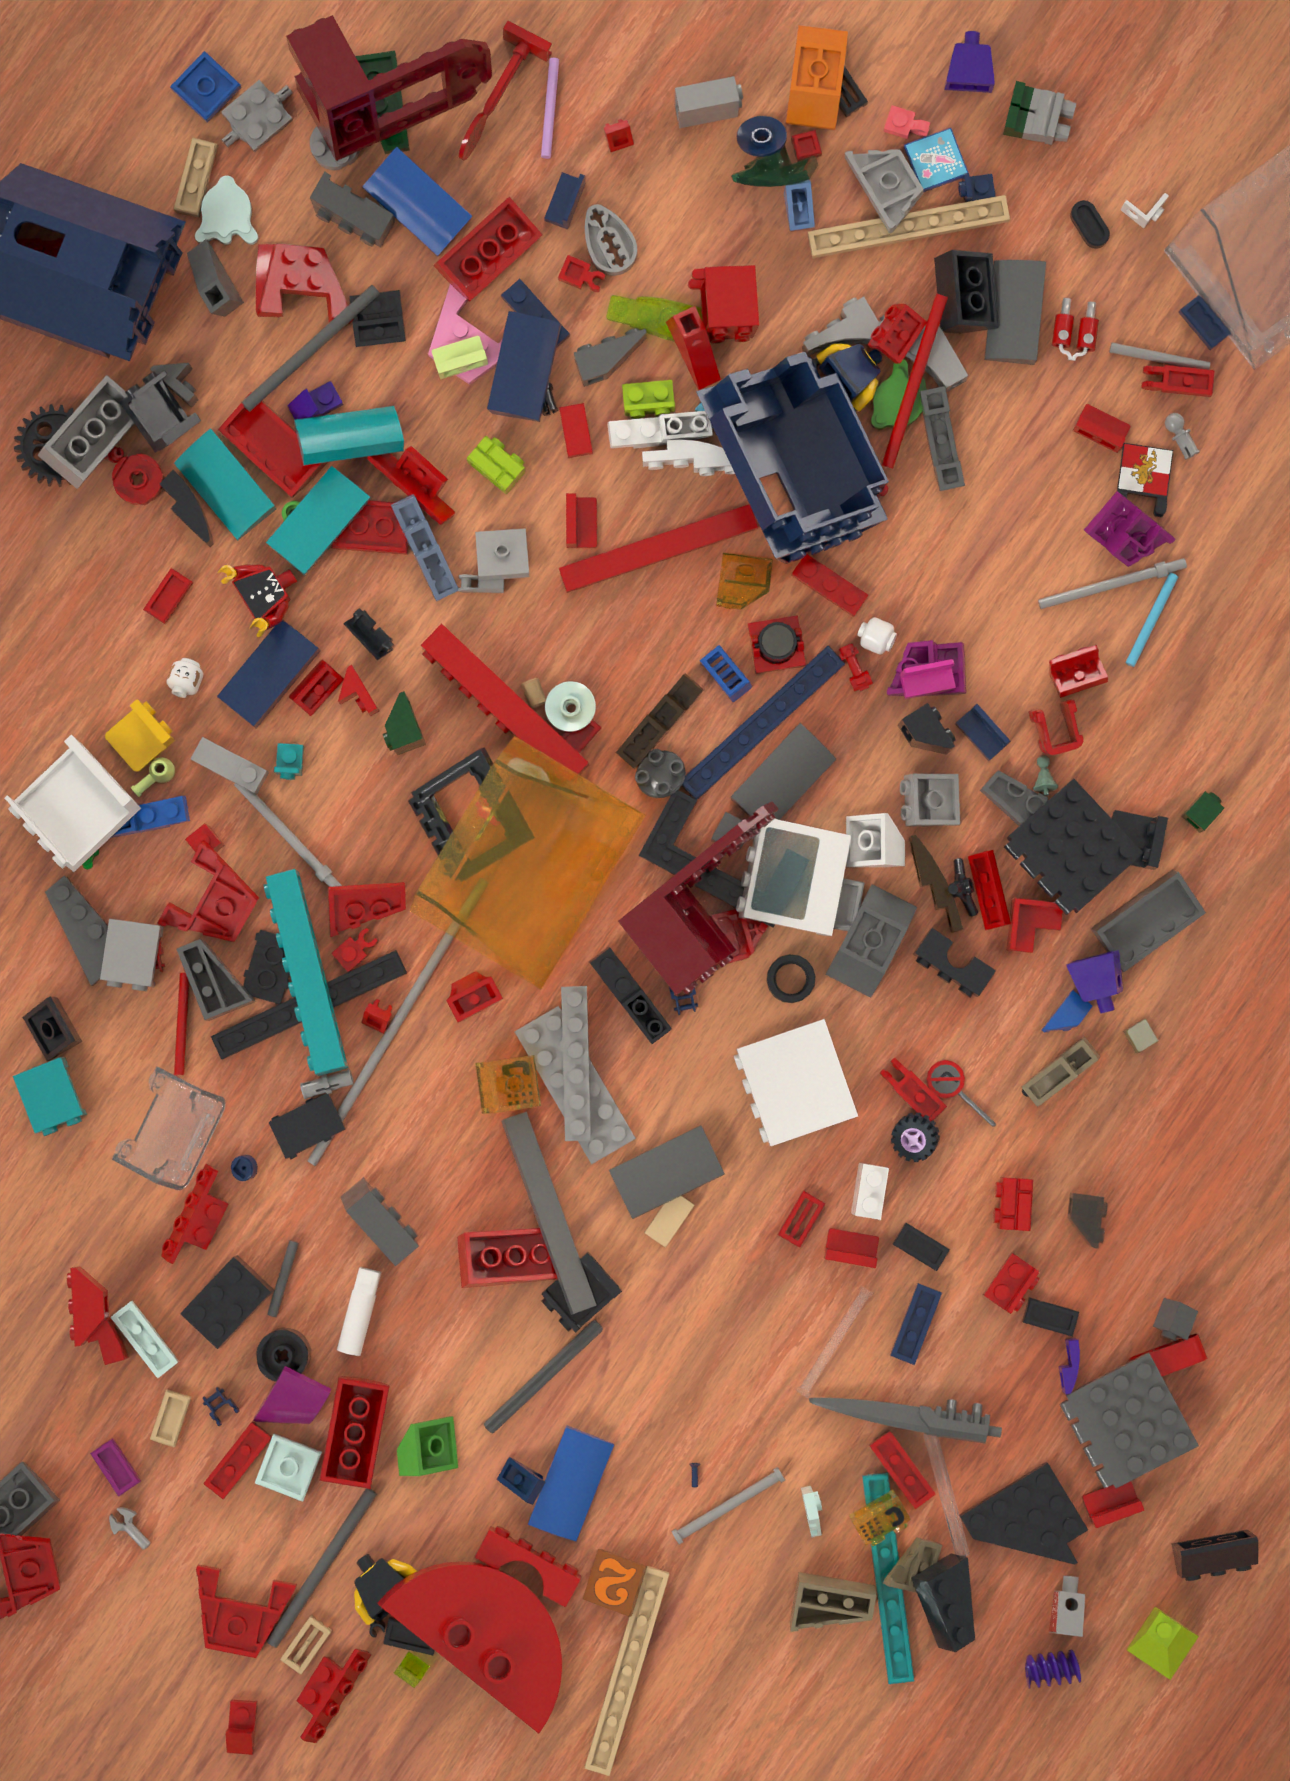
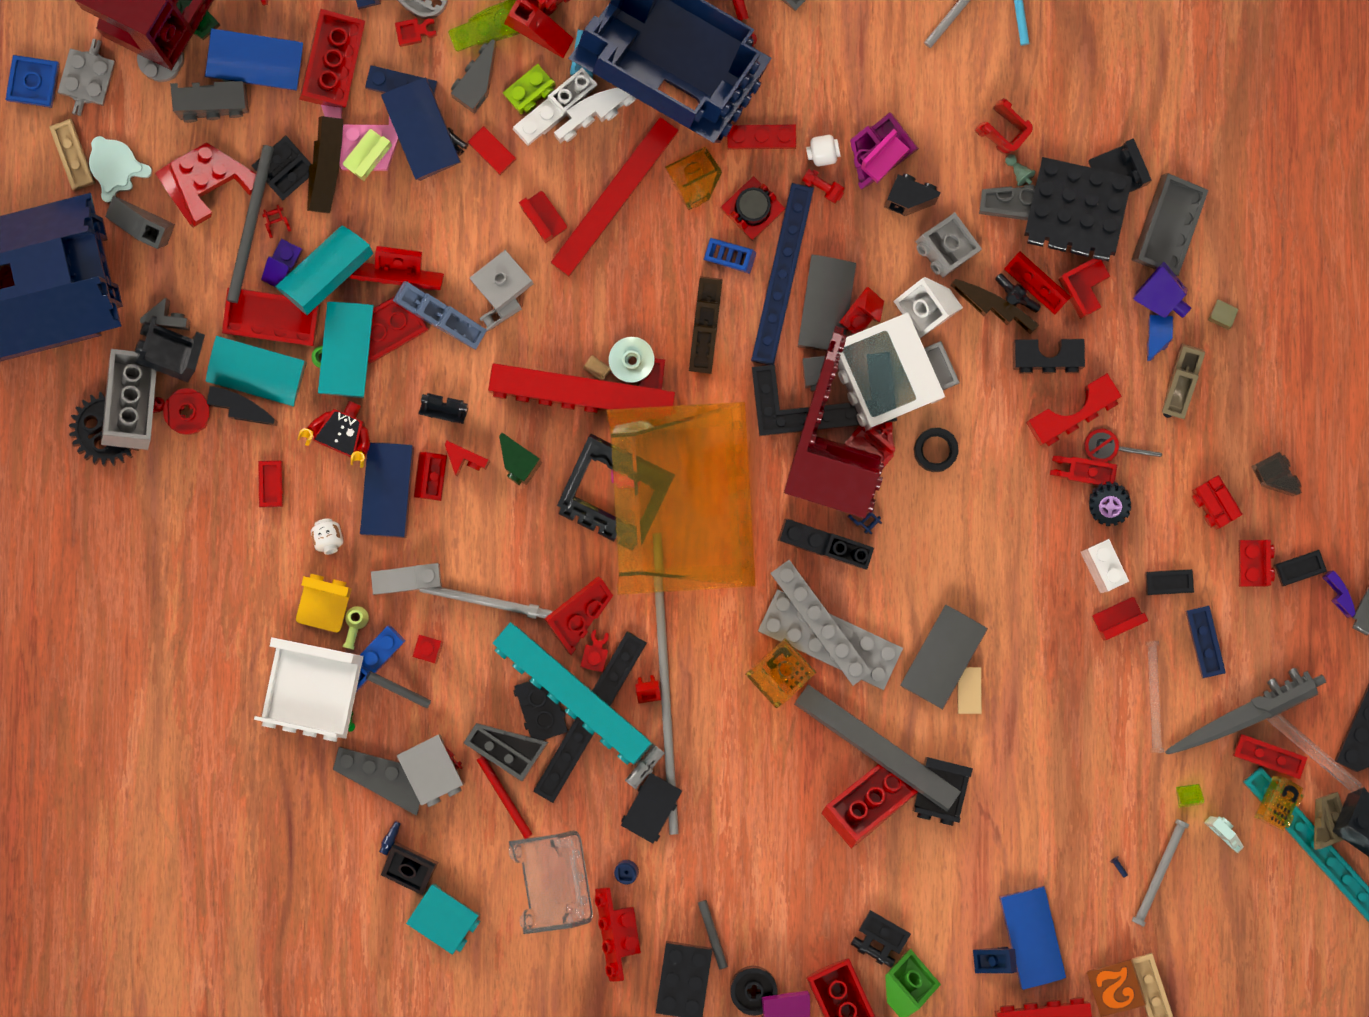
camera: 35 degrees left, 0 degrees up
red wing [157,840,259,942] -> none
teal bracket [274,743,304,780] -> none
white piece [337,1267,382,1356] -> none
dark grey wedge [340,1177,419,1266] -> none
red slope [446,971,503,1023] -> none
lime brick [467,436,526,494] -> none
dark grey axle [484,1320,603,1433] -> none
dark grey dish [635,749,686,798] -> none
white panel [734,1019,858,1146] -> none
red tile [777,1191,826,1248] -> none
dark tan wedge [790,1572,877,1632] -> none
dark grey slope [825,884,917,998] -> none
dark blue panel [955,704,1011,761] -> none
red bracket [1049,645,1108,698] -> none
dark green brick [1181,791,1224,833] -> none
none -> red piece [262,204,292,239]
none -> dark brown slope [307,116,344,213]
none -> dark grey bar [366,671,431,708]
none -> dark blue piece [379,821,400,856]
none -> red slope [839,287,884,335]
none -> black plate [851,910,911,968]
none -> red arch [1026,373,1122,447]
none -> clear neon green slope [1176,784,1204,808]

